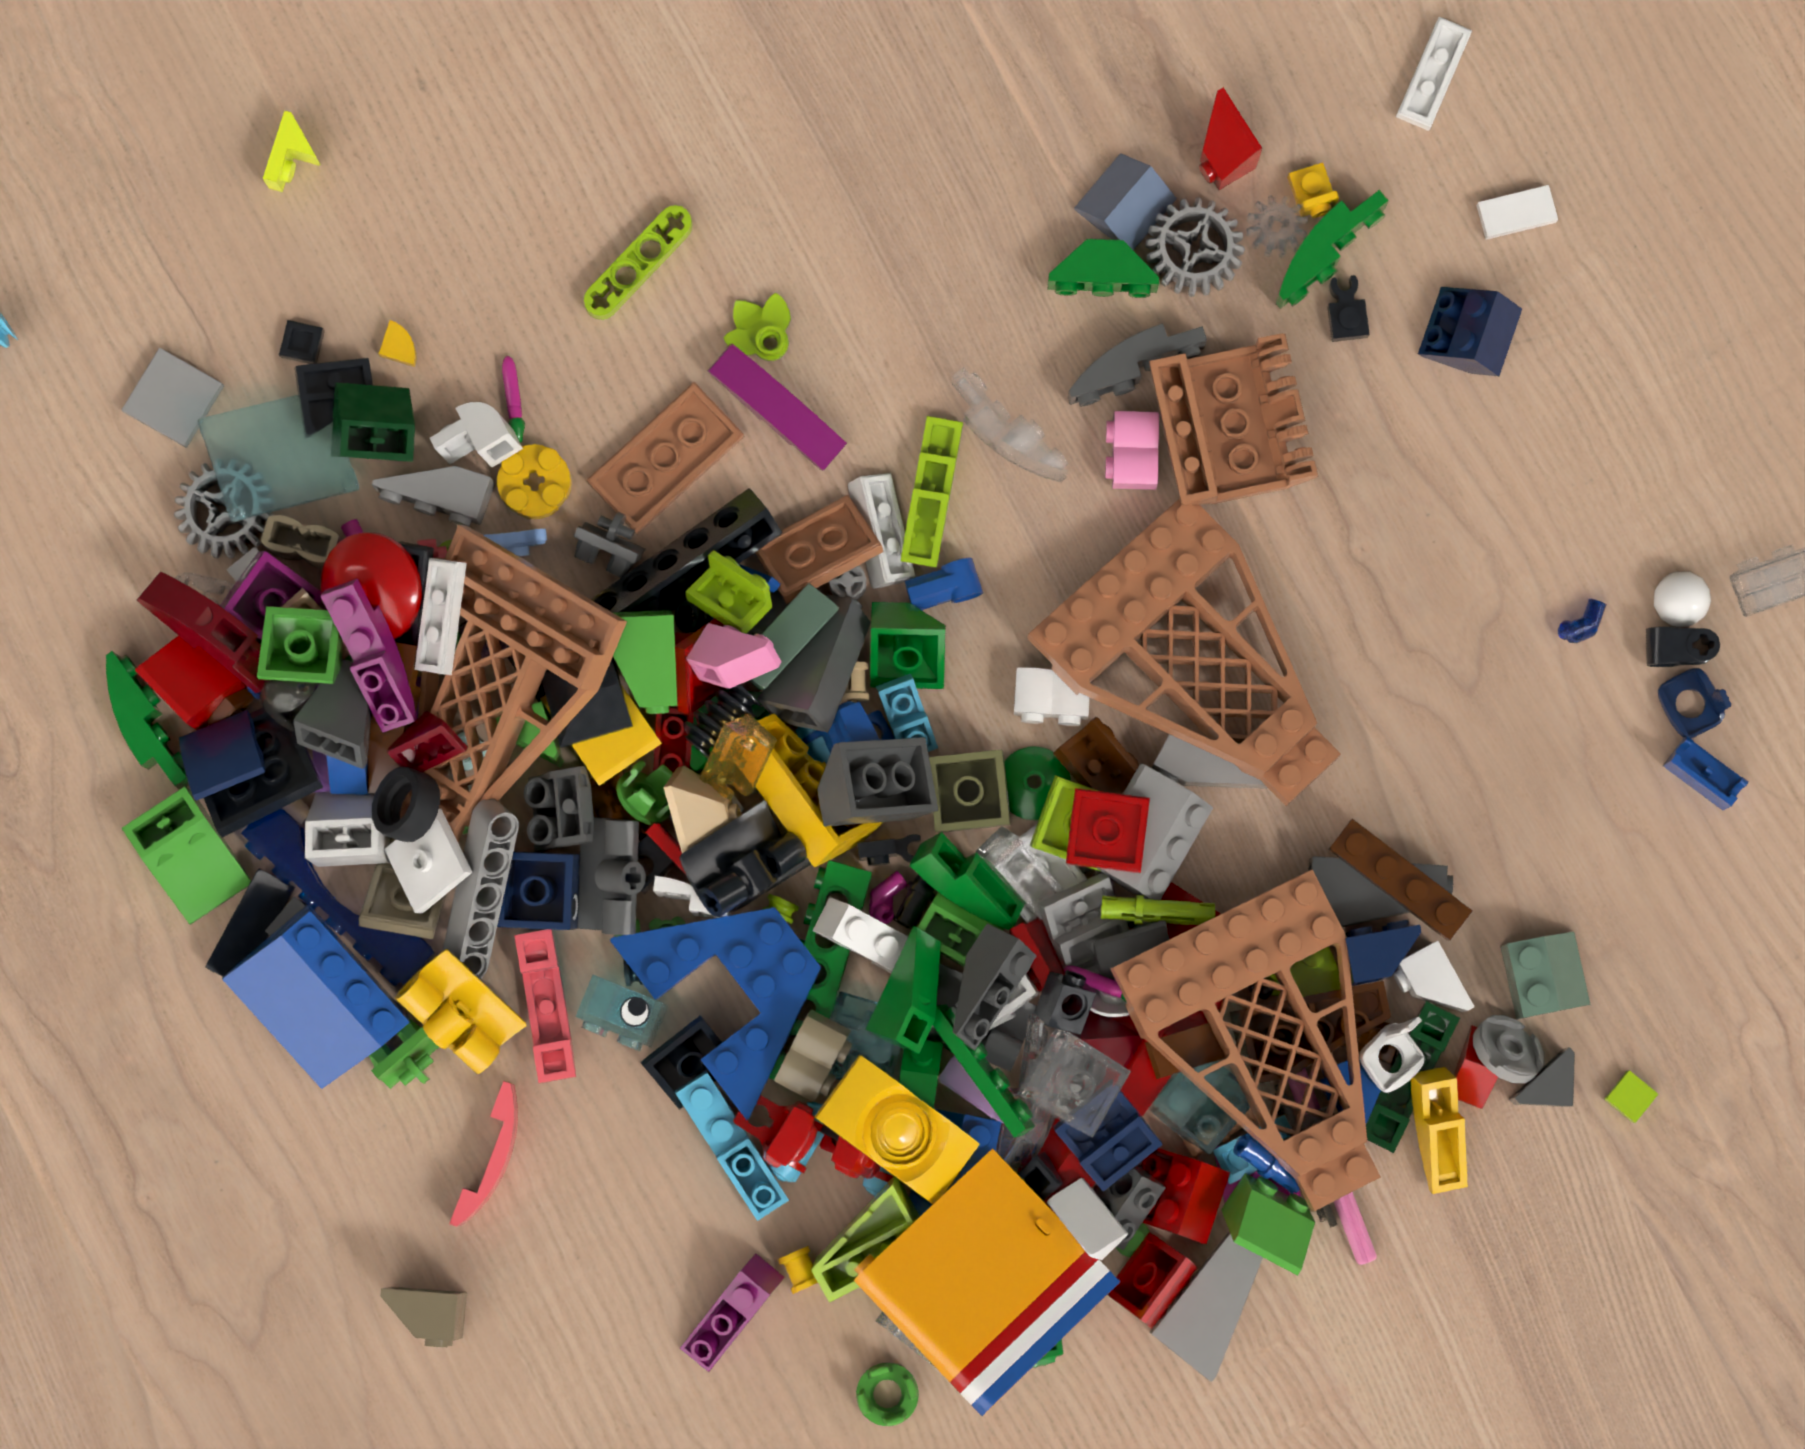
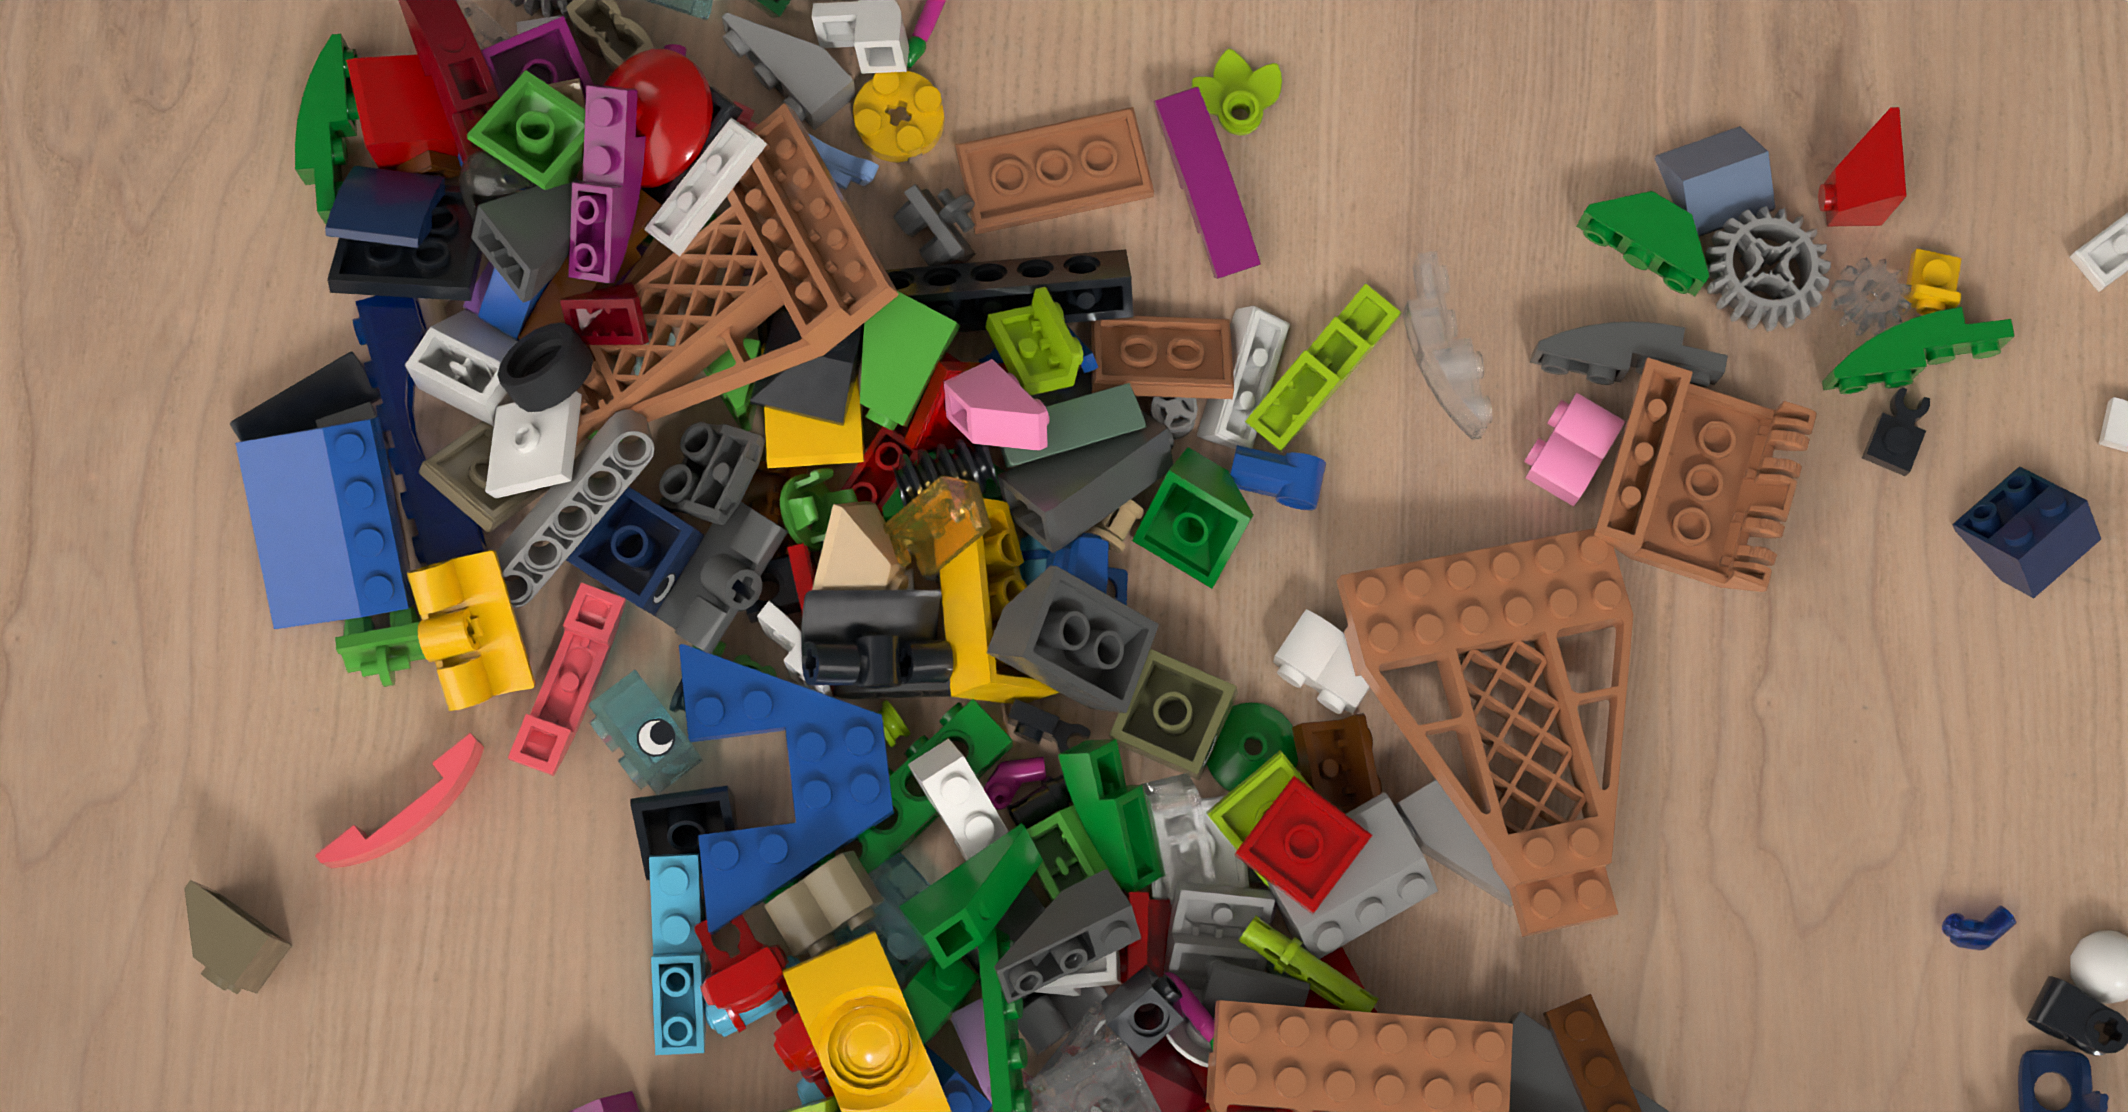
camera: 25 degrees right, 5 degrees down
bright green slope [122,787,251,925] -> none
black bush [675,600,711,633] -> none
medium azure slope [876,674,938,752] -> none

